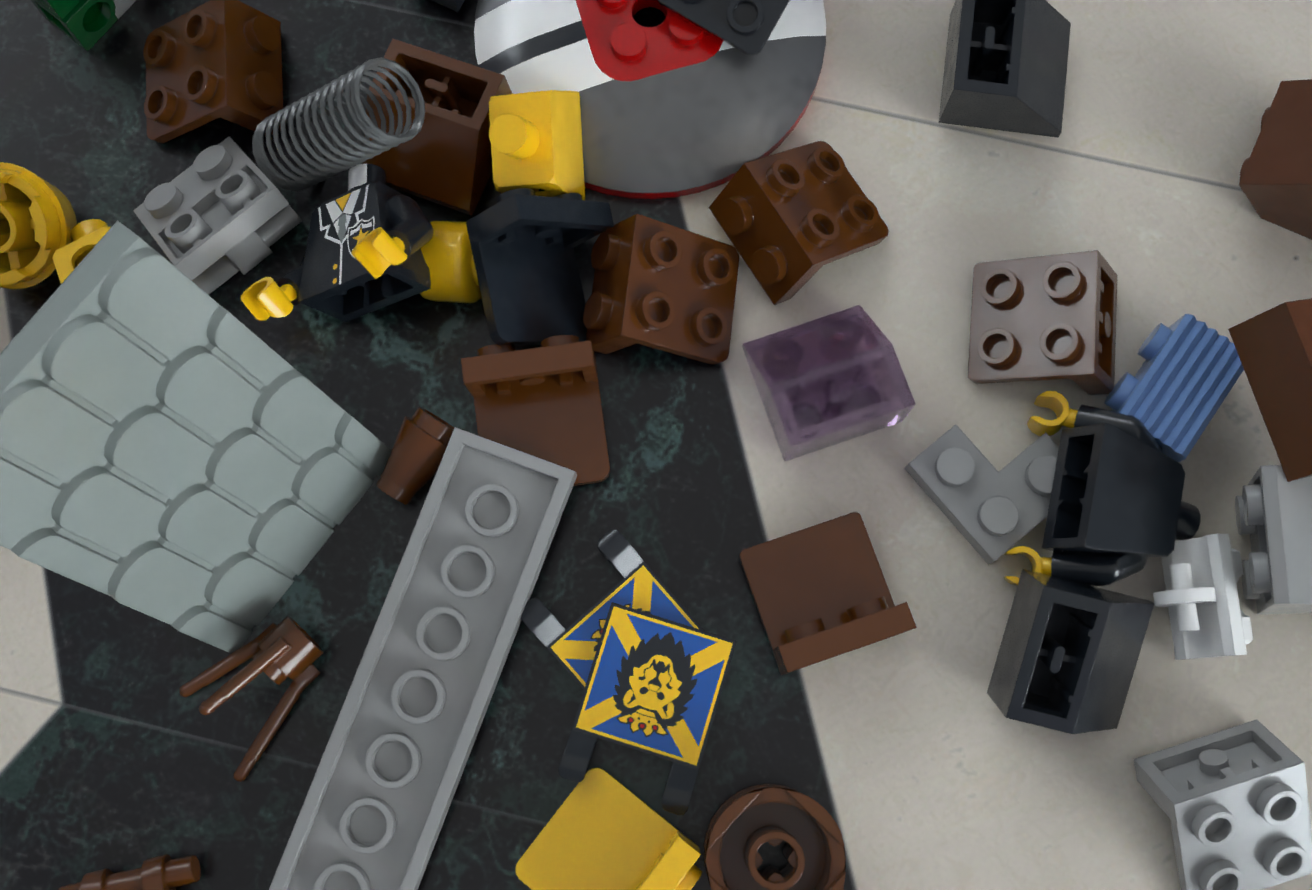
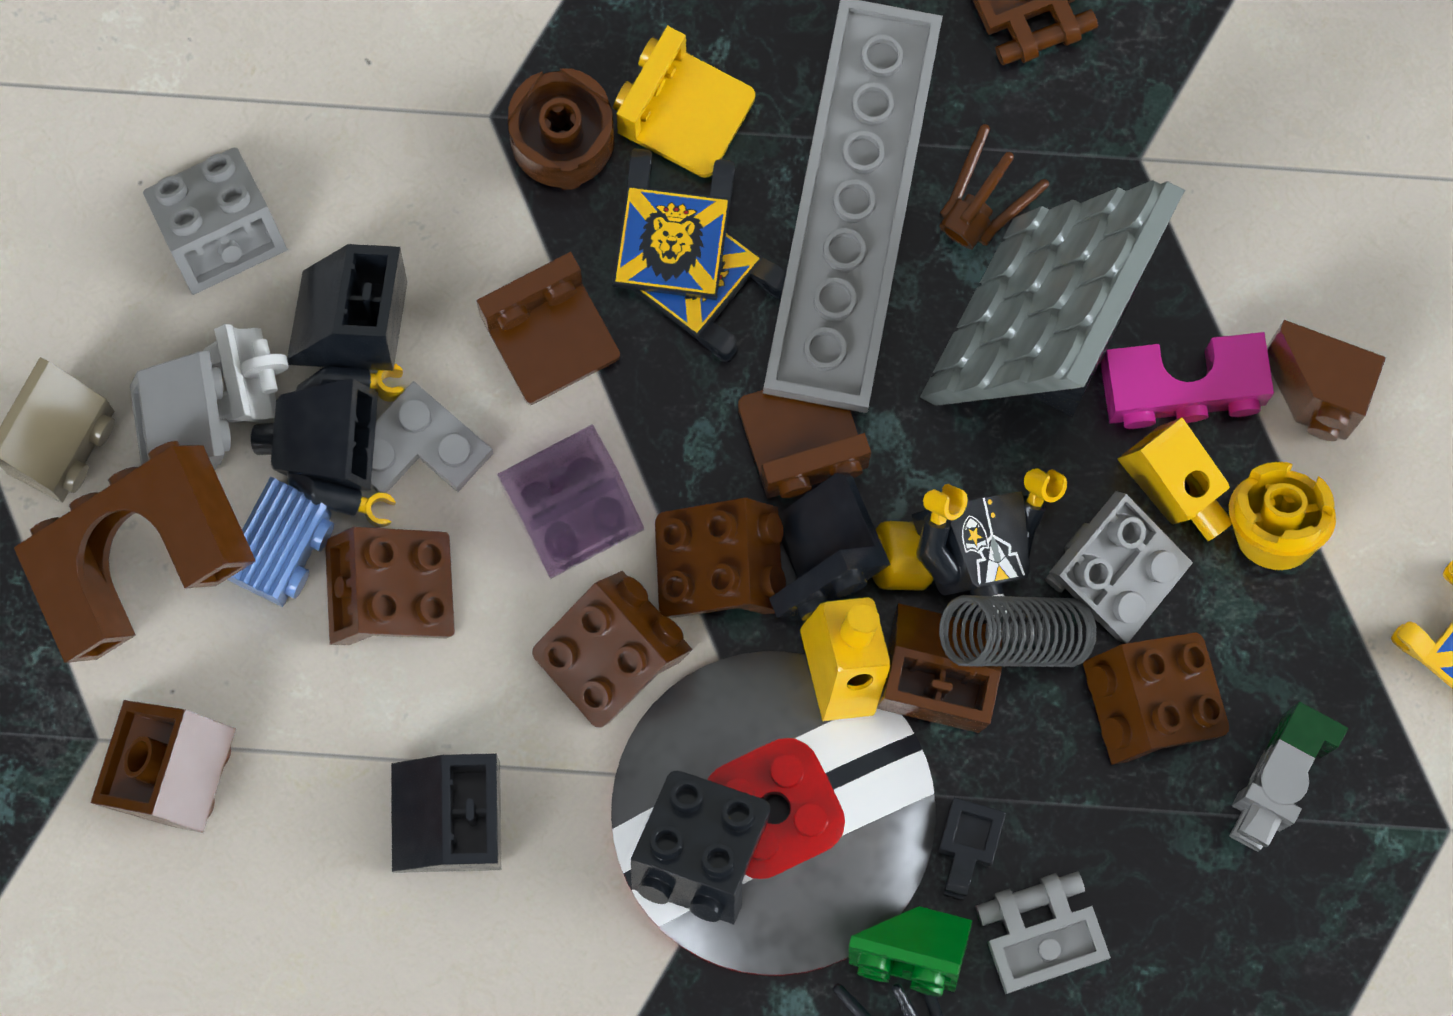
camera: 165 degrees right, 0 degrees up
reddish brown cone [376,406,455,505] -> none

